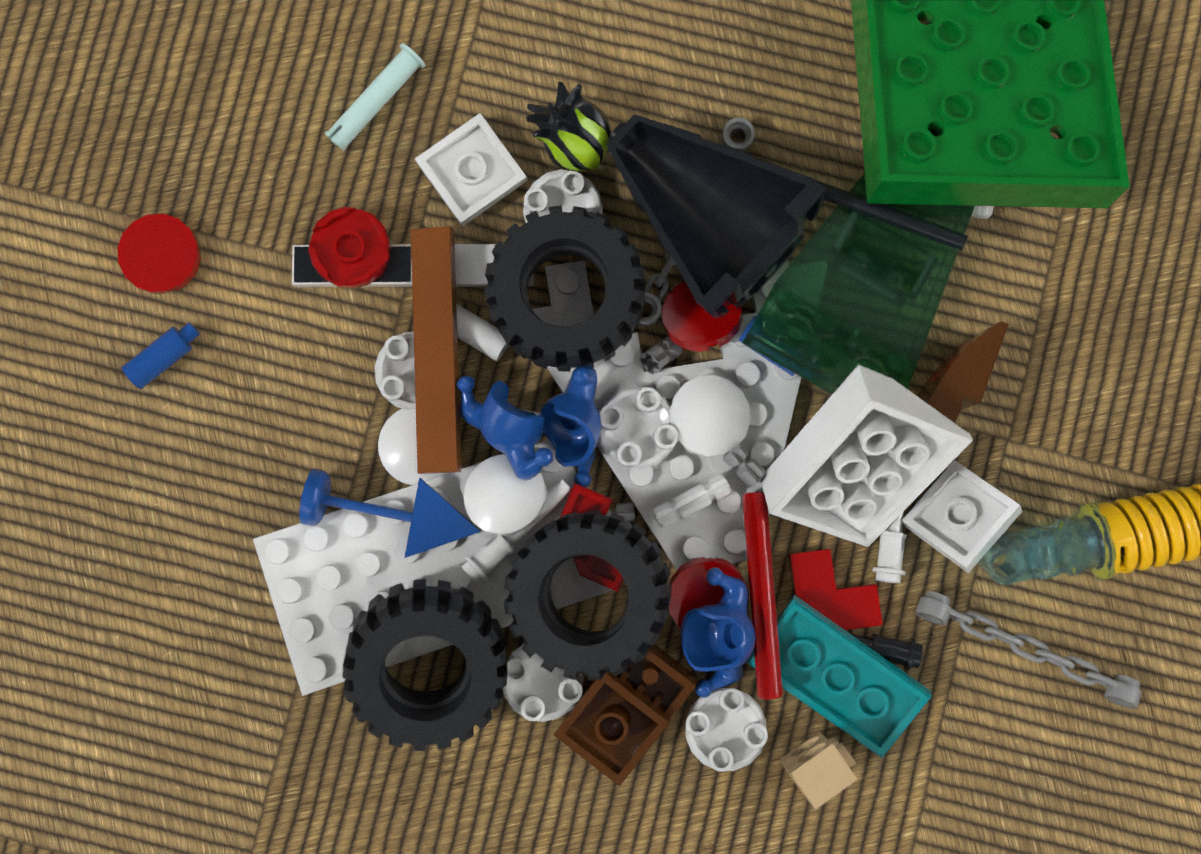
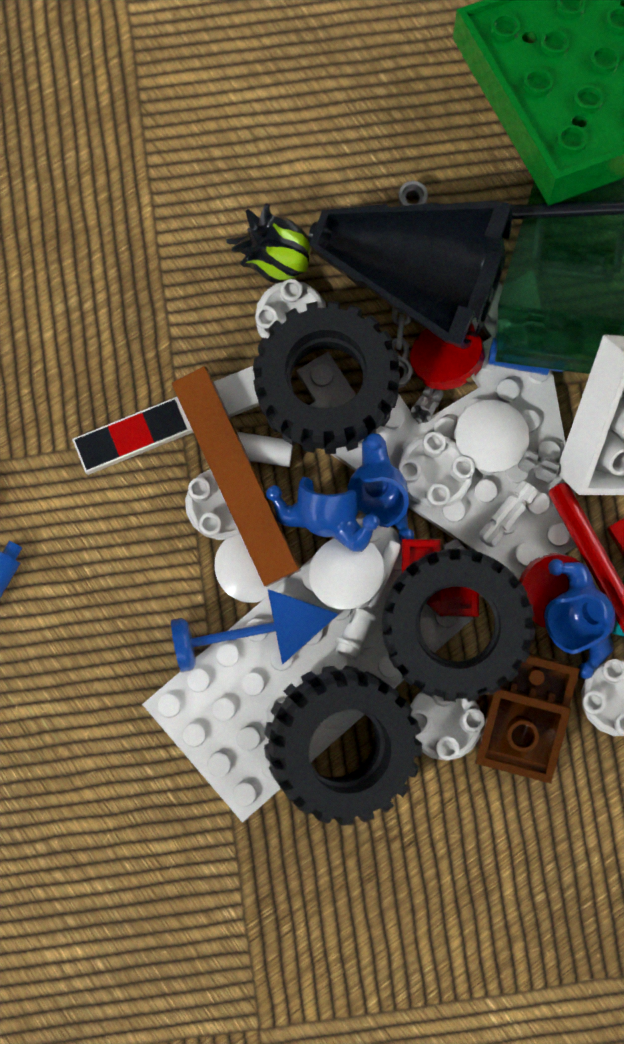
camera: 20 degrees left, 5 degrees down
red tile [308,207,391,289] -> none
light aqua pin [324,43,426,151] -> none
white plate [415,113,527,227] -> none

